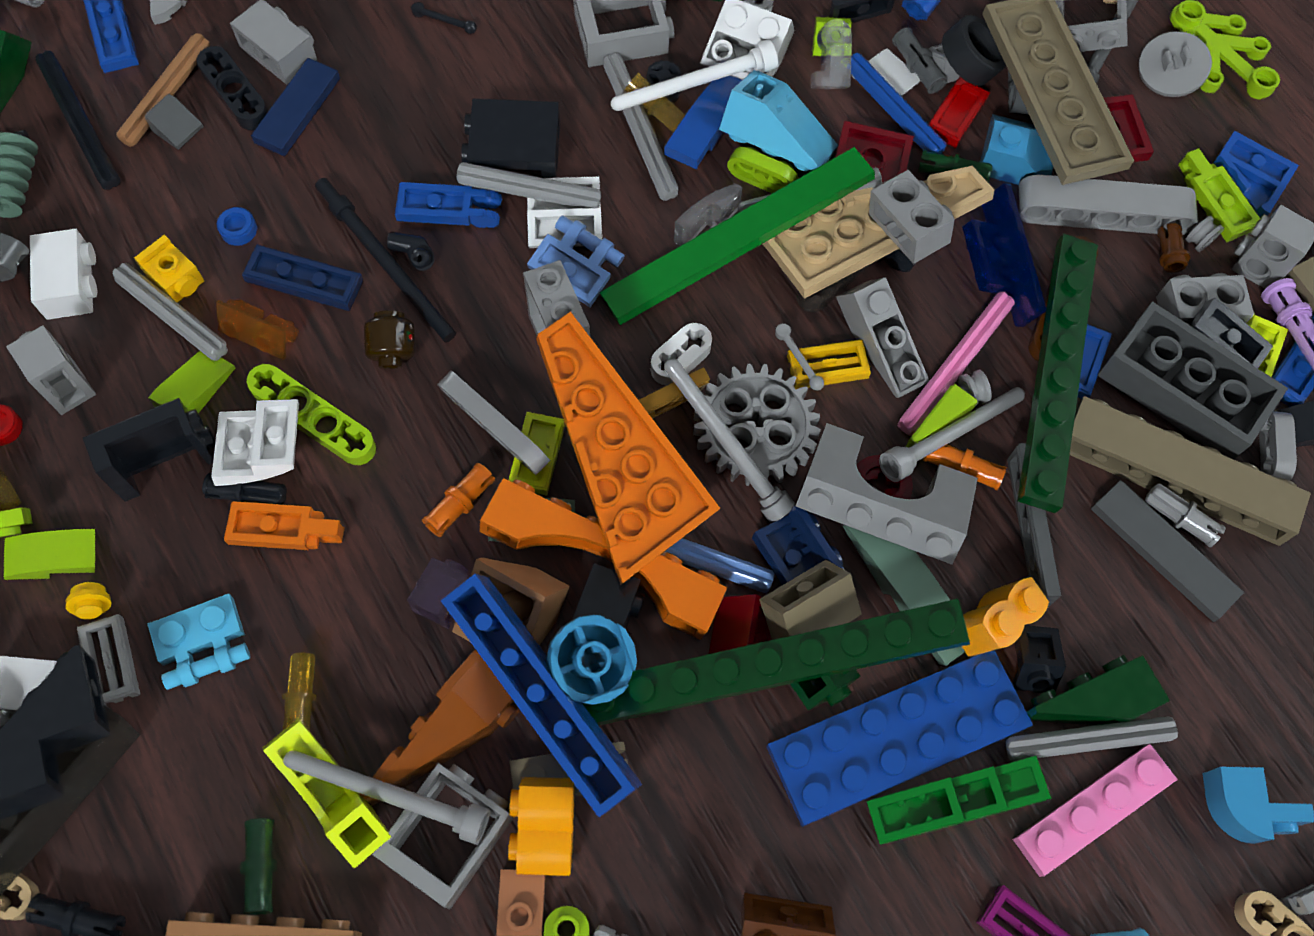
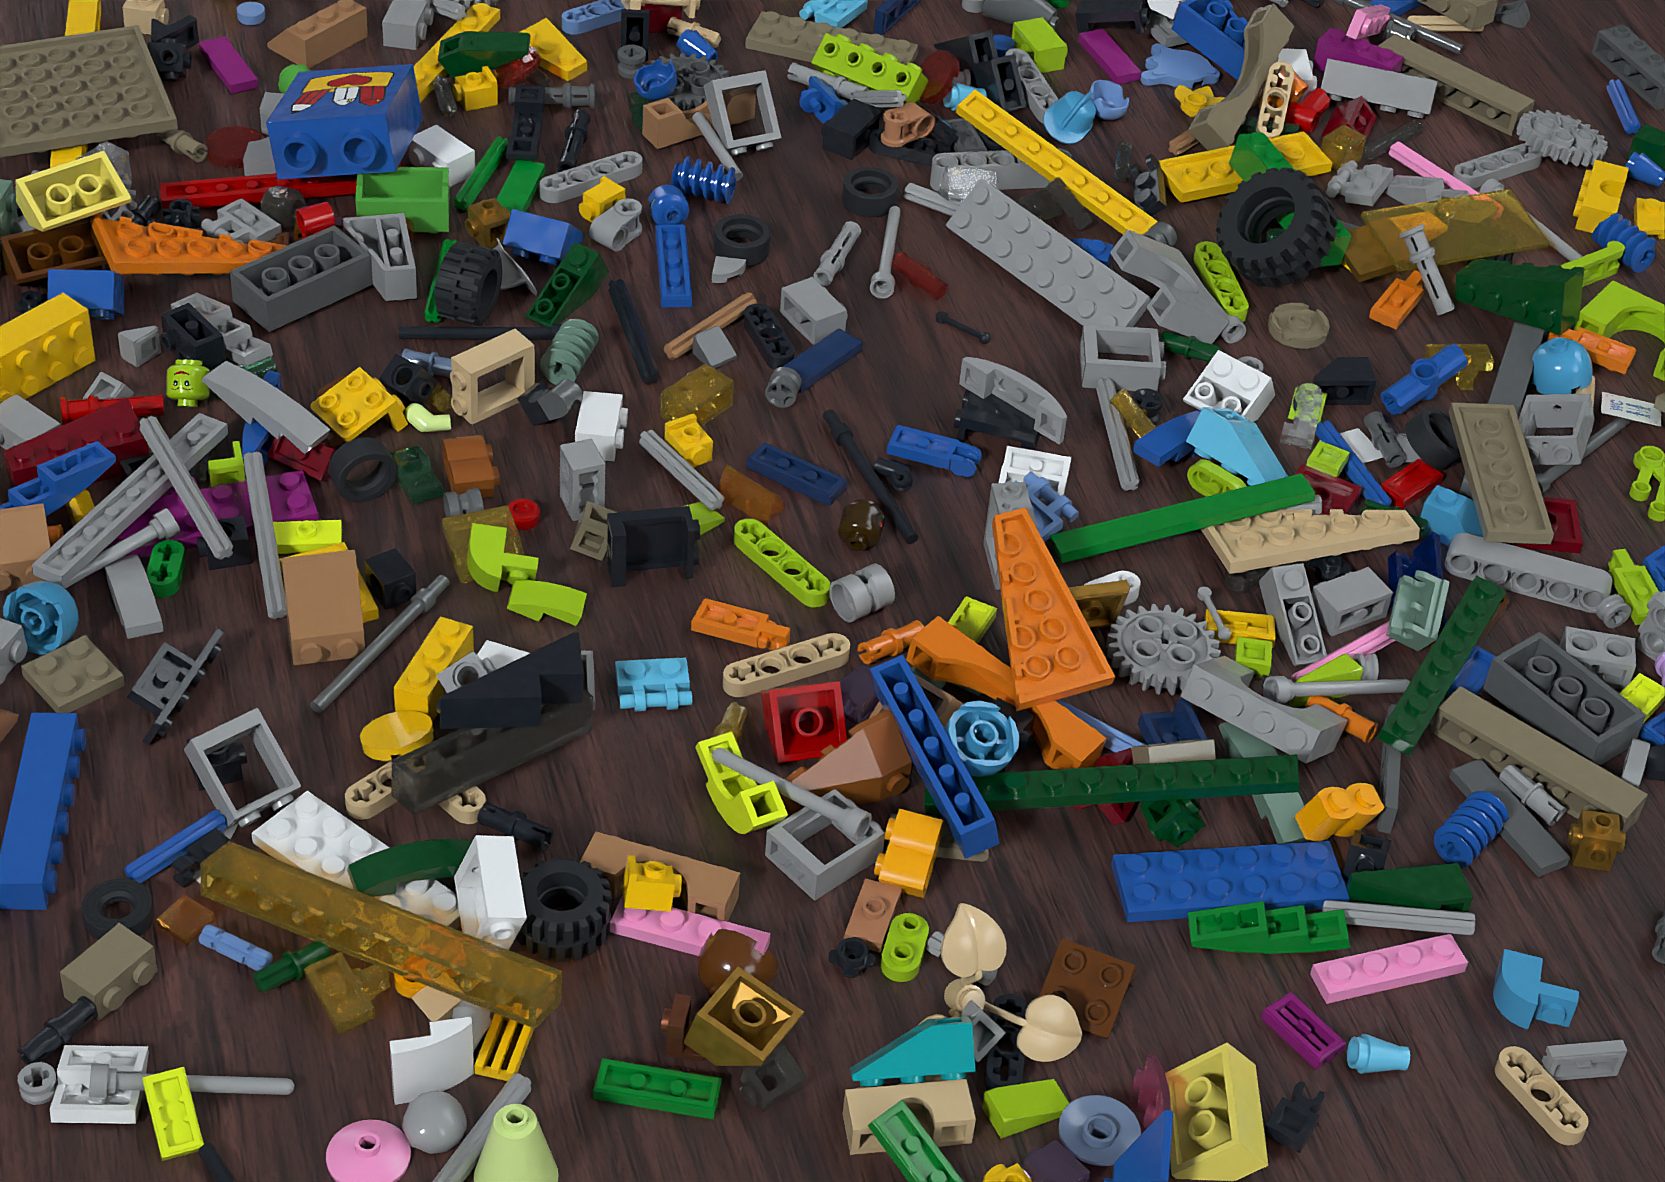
camera: 15 degrees right, 25 degrees down
yellow plate [66,582,111,619] -> none
black axle [202,473,287,505] -> none
white slope [211,399,299,486] -> none
blue tile [216,207,257,246] -> none
clear green pin [240,818,277,916] -> none
light grey beam [437,371,550,475] -> none
light grey axle [457,162,601,208] -> none
white piece [611,40,778,111] -> none
light grey piece [664,358,795,523] -> none
clear slope [674,184,743,246] -> none
light grey brick [869,170,955,264] -> none
light grey piece [1138,32,1212,97] -> none
reddish brown pin [1157,223,1191,273] -> none
black slope [1190,298,1273,369] -> none
none -> dark tan brick [570,501,617,561]
none -> clear yellow brick [661,363,734,426]
none -> tan beam [722,633,850,697]
none -> red slope [761,681,847,763]
none -> dark grey wheel [765,367,802,408]
none -> light grey wheel [829,563,895,623]
none -> light grey slope [959,357,1067,444]
none -> lime tile [1234,637,1272,680]
none -> lime tile [1306,441,1350,477]
none -> light grey brick [1311,567,1393,637]
none -> sand green hinge [1386,570,1450,651]
none -> blue piece [1433,791,1509,868]
none -> pearl gold brick [1568,809,1626,872]

